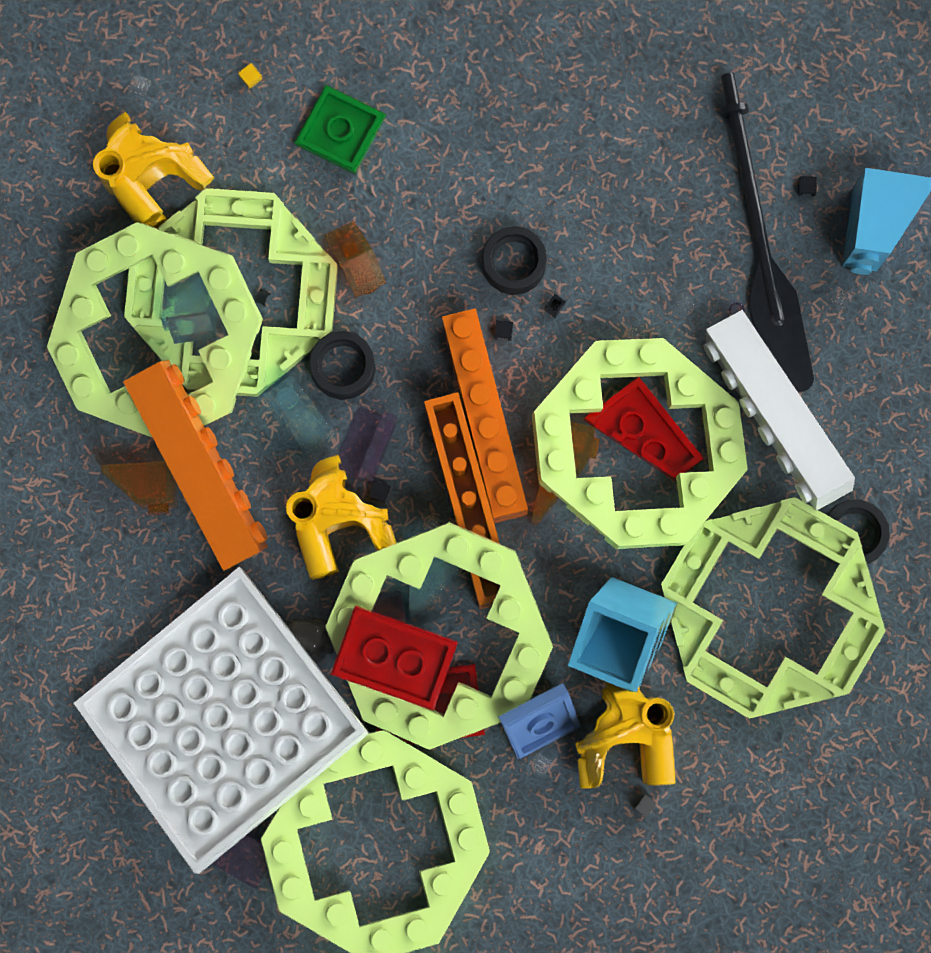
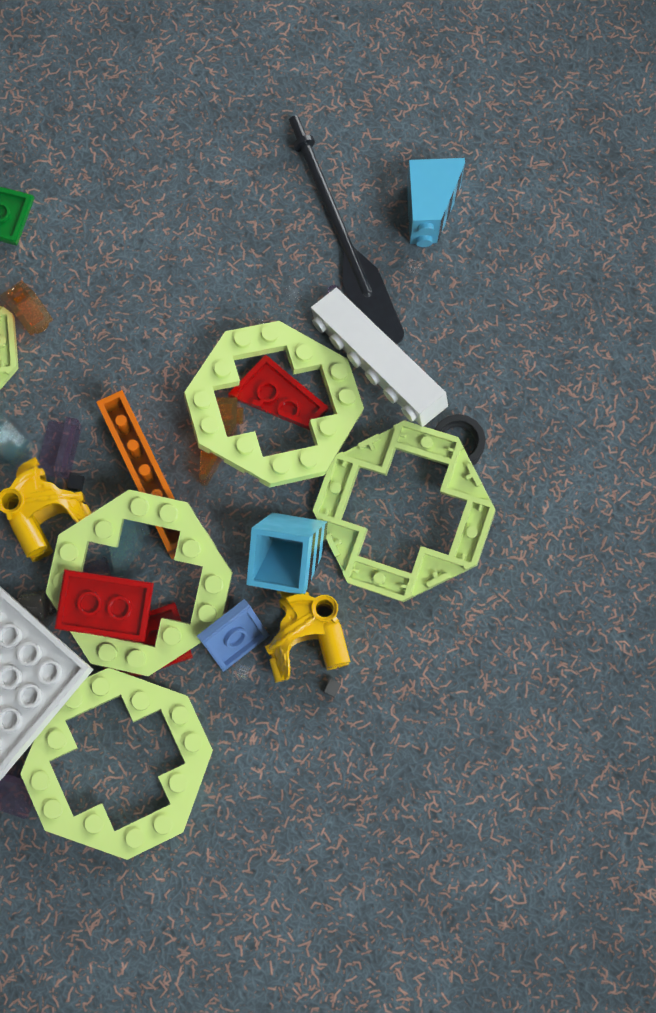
camera: 10 degrees left, 5 degrees down
black tyre [309,331,376,400] -> none
orange brick [442,308,528,523] -> none
black tyre [482,226,547,295] -> none
black piece [494,320,513,341] -> none
black piece [544,294,566,318] -> none
black piece [798,176,817,196] -> none

